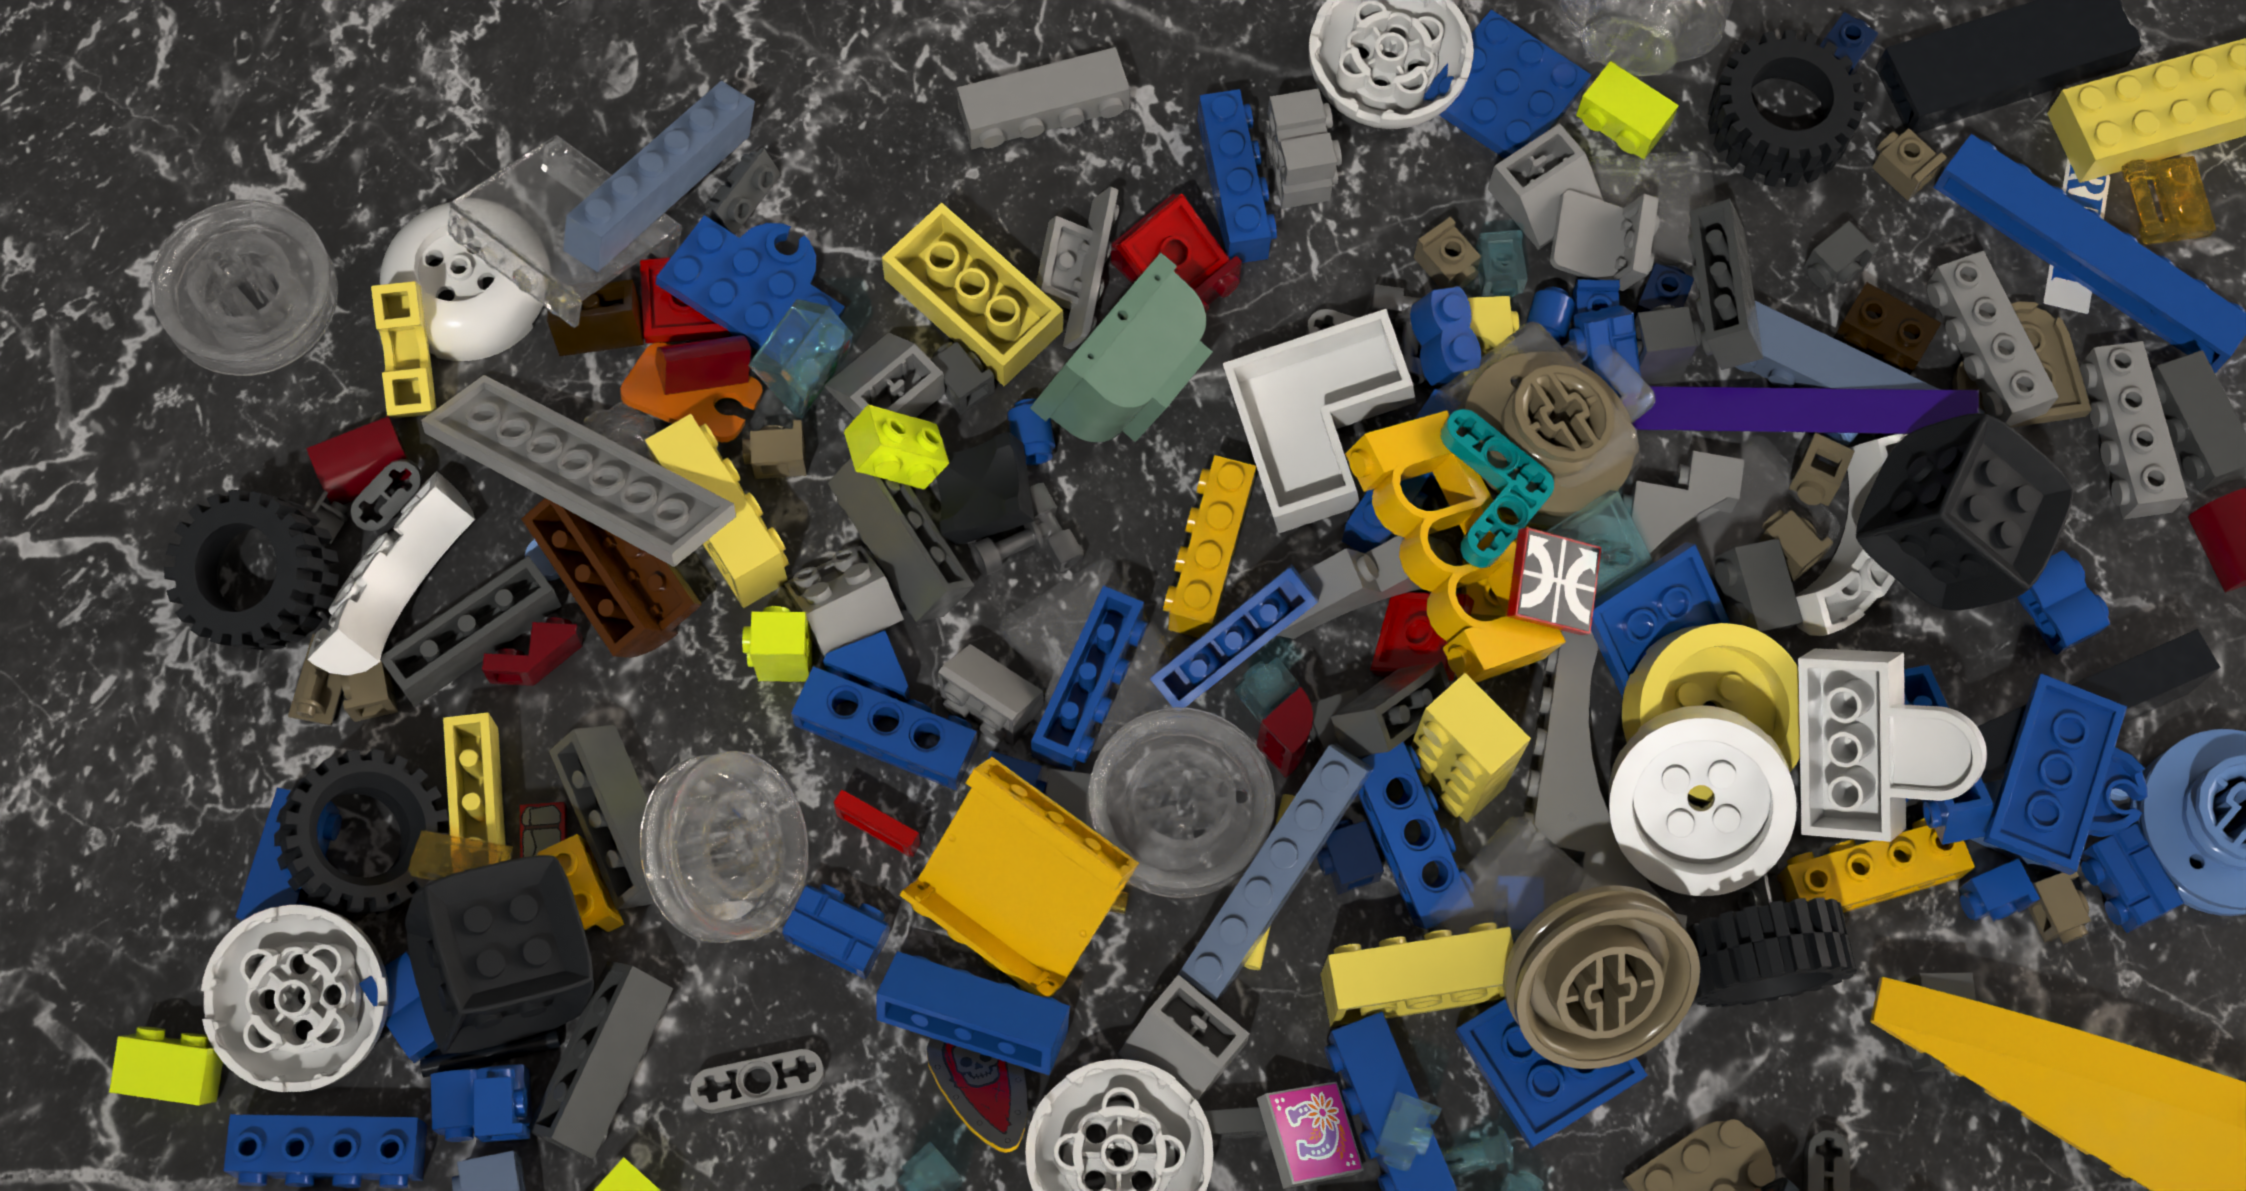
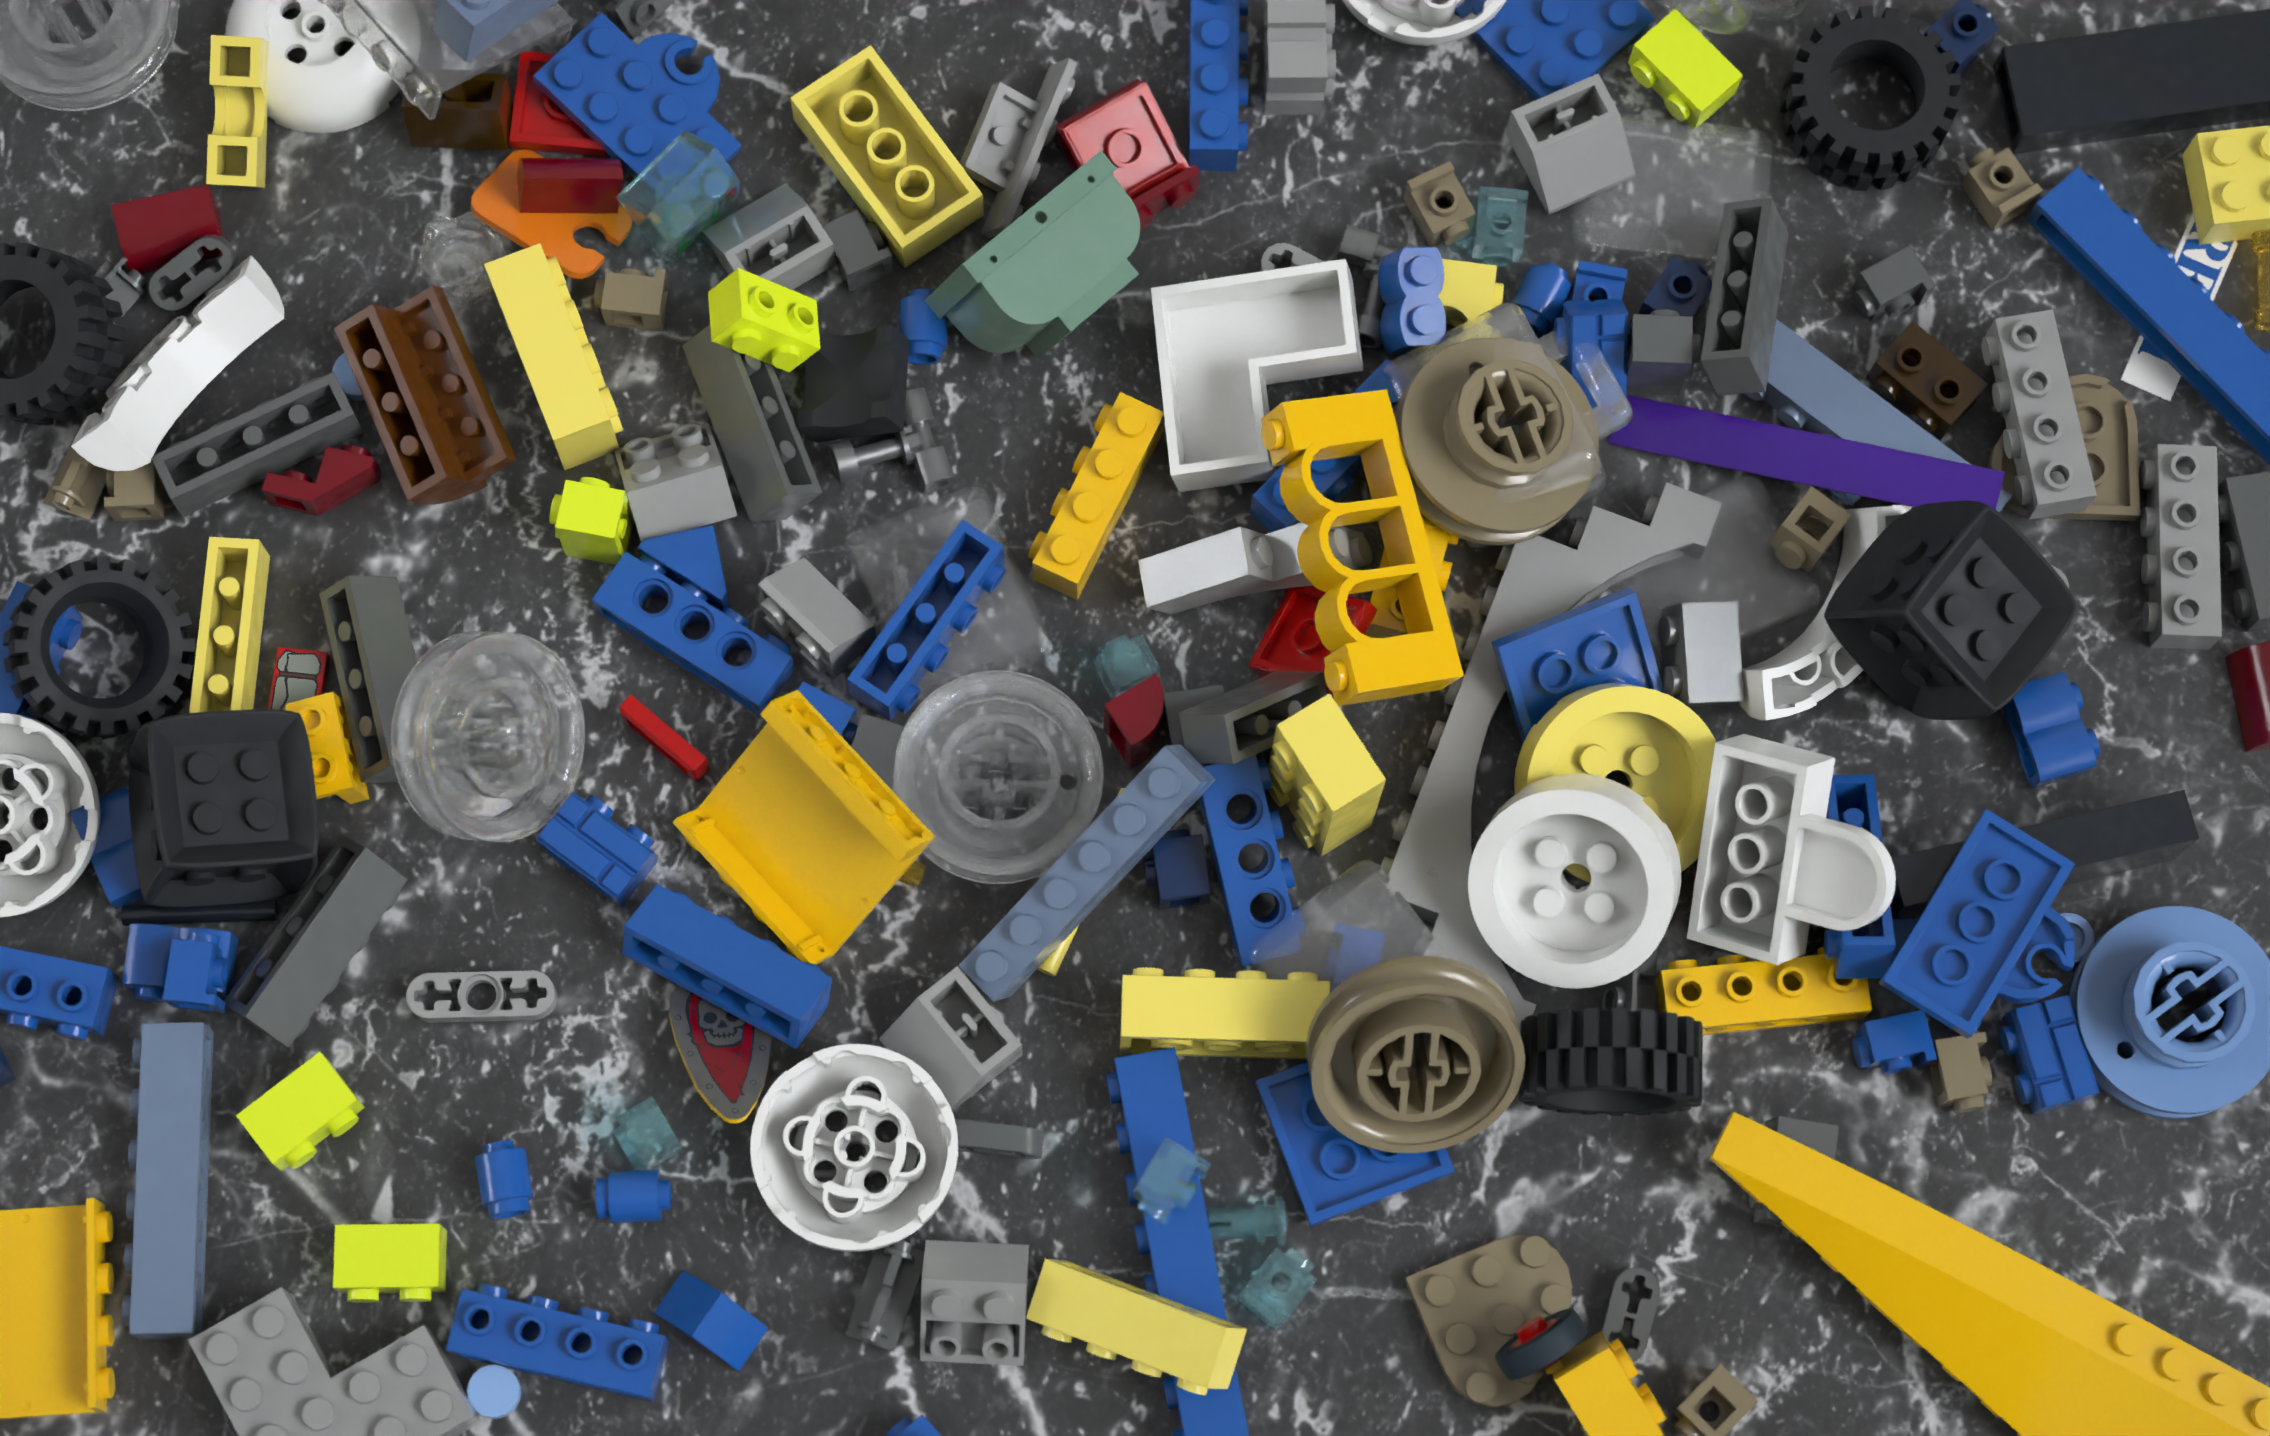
camera: 10 degrees right, 5 degrees up
clear yellow slope [408,830,513,880] -> none
light grey plate [421,375,736,567] -> none
blue brick [1150,564,1319,714] -> none
tile [1257,1081,1364,1189] -> none
teal beam [1440,409,1554,568] -> none
tile [1507,528,1602,635] -> none
clear light blue tile [1546,490,1654,600] -> none
light grey bracket [1550,190,1660,291] -> none
dark tan brick [1758,510,1834,582] -> none

